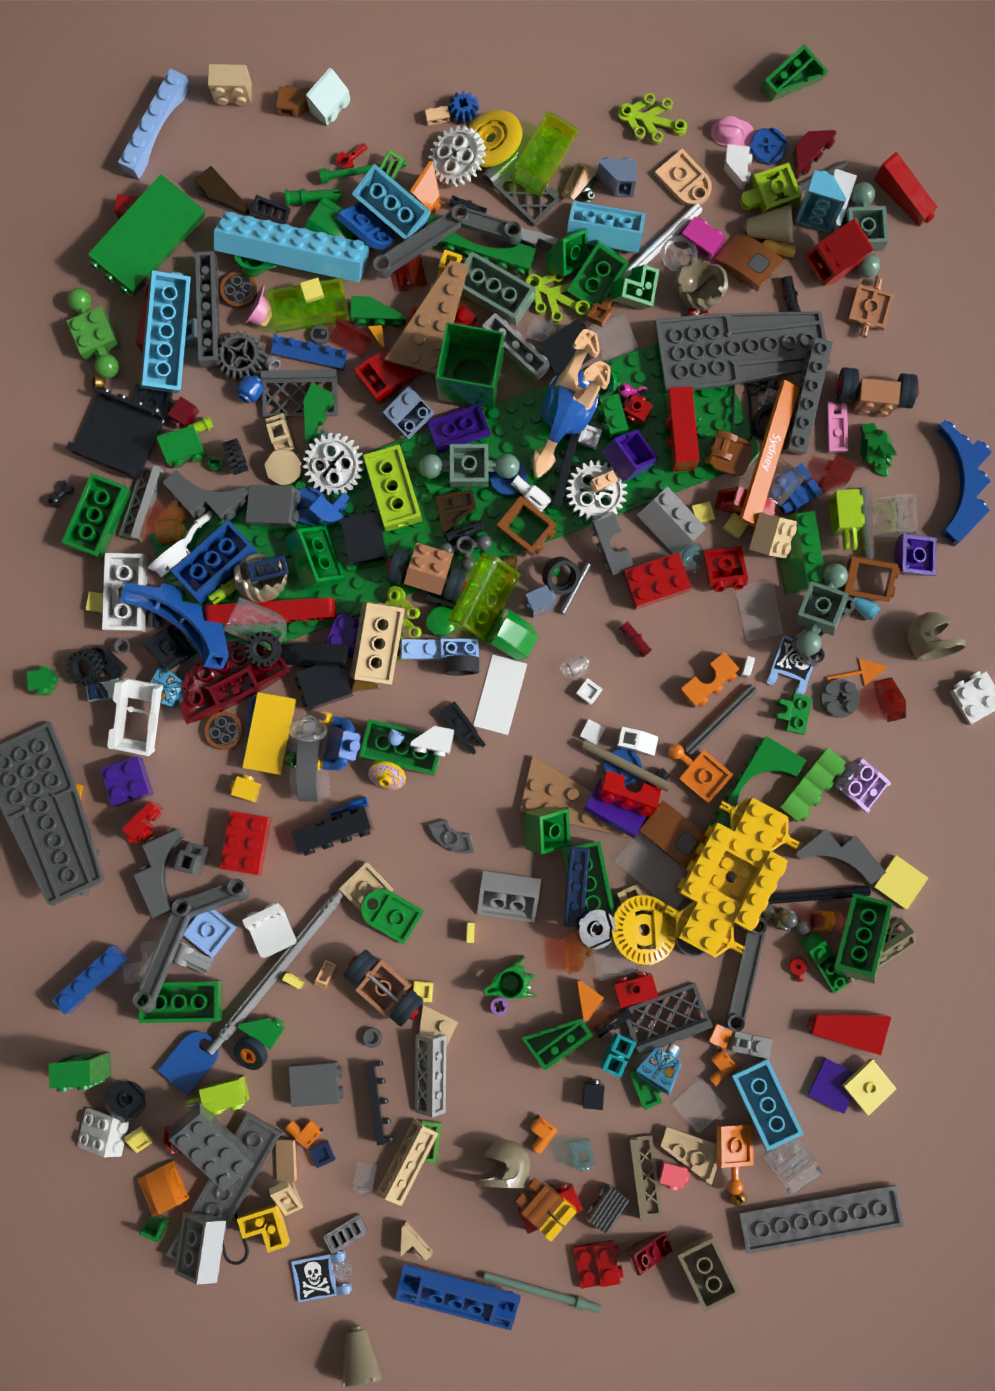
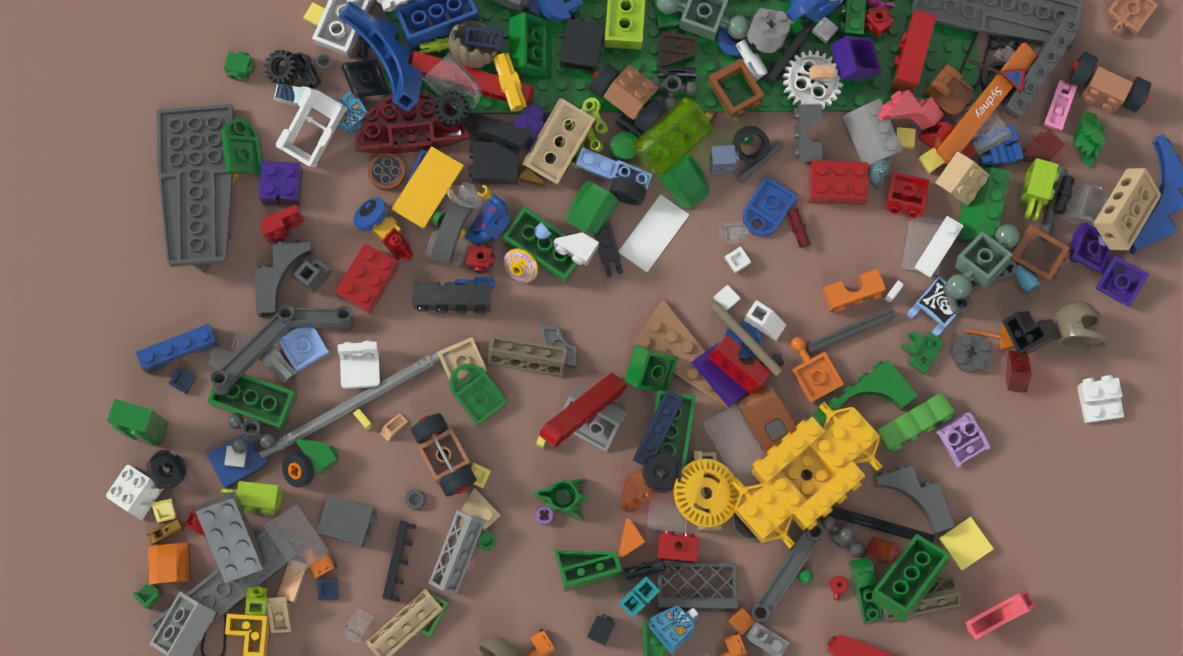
camera: 15 degrees right, 5 degrees down
none -> pearl gold bar [146,519,184,545]
none -> dark blue tile [169,368,196,394]
none -> green tile [221,118,262,175]
none -> white tile [224,446,247,468]
none -> dark grey piece [228,414,276,454]
none -> lime brick [245,585,268,616]
none -> clear tile [263,505,329,575]
none -> blue tile [353,197,388,232]
none -> red hinge [381,227,413,260]
none -> red brick [466,245,495,273]
none -> green tile [477,529,496,550]
none -> dark tan fence [487,335,567,377]
none -> yellow piece [493,53,526,112]
none -> red beam [539,372,628,448]
none -> green slope [565,181,618,235]
none -> blue tile [743,176,798,237]
none -> light grey brick [747,8,790,53]
none -> green hinge [797,567,813,584]
none -> coral arch [877,90,944,130]
none -> white slope [914,216,963,278]
none -> coral arch [965,589,1036,640]
none -> piece [966,59,1026,93]
none -> black brick [1002,311,1060,355]
none -> black pin [1053,175,1075,215]
none -> tan brick [1093,168,1161,250]
none -> dark purple slope [1095,255,1149,307]

